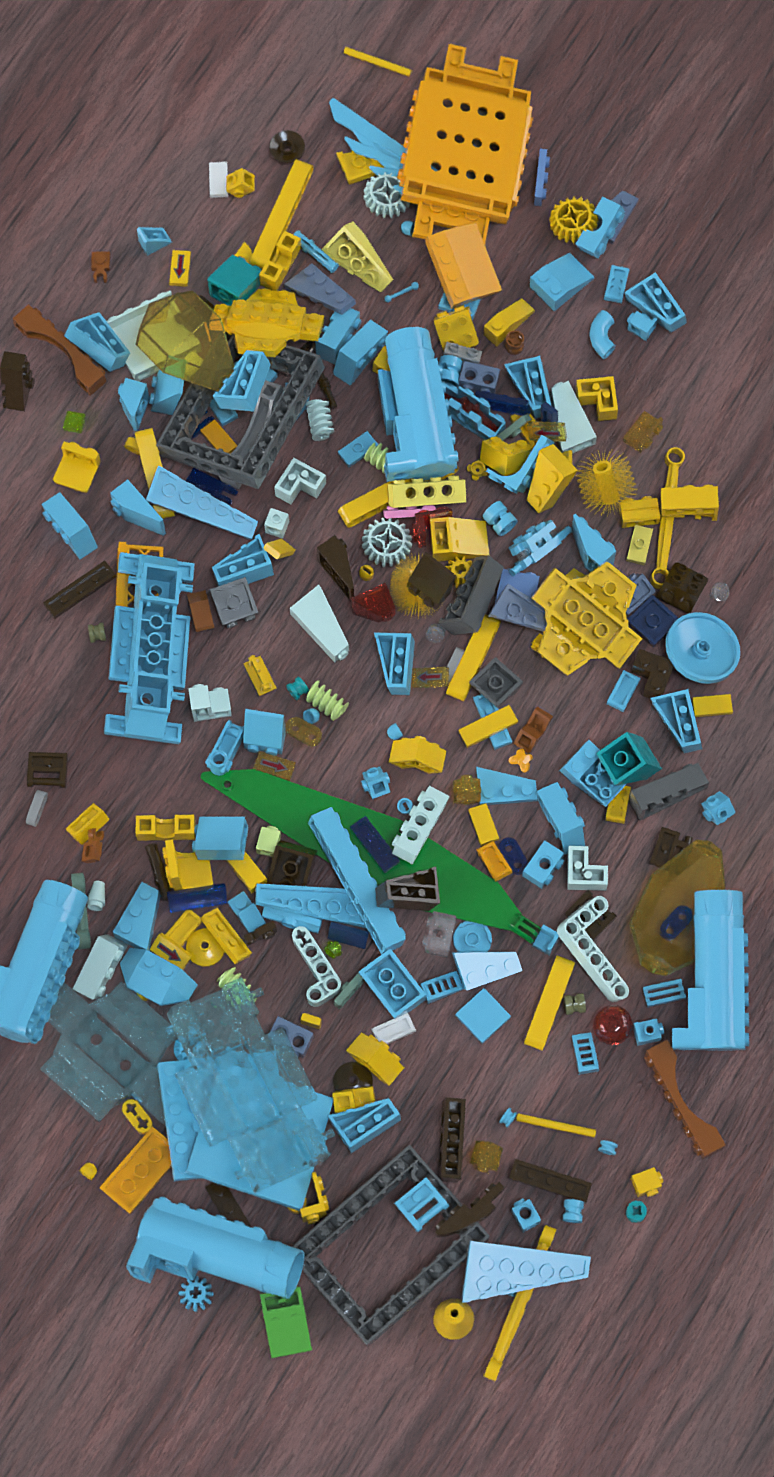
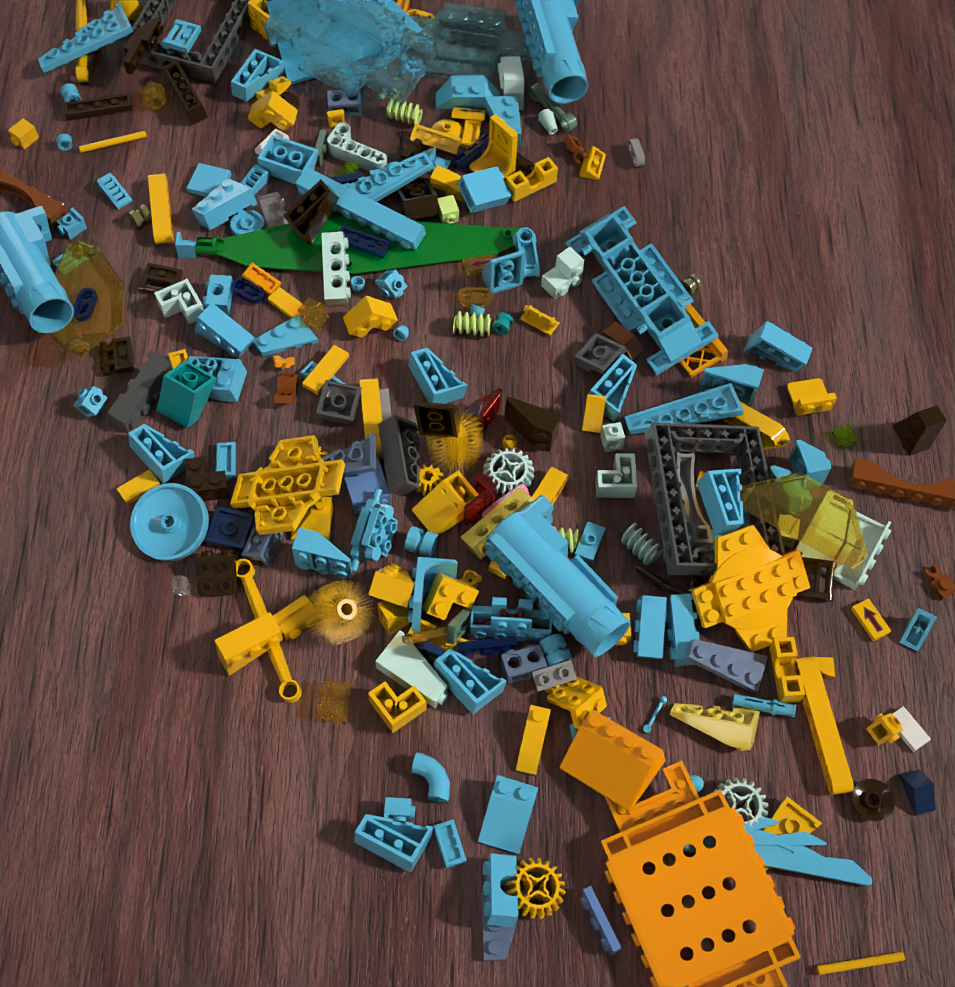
camera: 145 degrees right, 10 degrees down
dark brown plate [27,752,68,788] -> none
dark brown plate [43,561,116,619] -> none
medium azure wedge [64,312,130,372] -> none
teal slope [207,254,262,306] -> none
light aqua slope [290,585,349,662] -> none
clear yellow tile [412,667,449,688] -> none
medium azure bush [499,1107,518,1128] -> none
dark orange wheel [505,330,524,355] -> none
medium azure brick [511,1199,541,1232] -> none
light aqua beam [557,896,629,1002] -> none
clear red cylinder [593,1005,633,1045] -> none
light yellow plate [626,525,653,565] -> none
teal wheel [626,1201,647,1223] -> none
none -> dark blue slope [899,770,936,816]

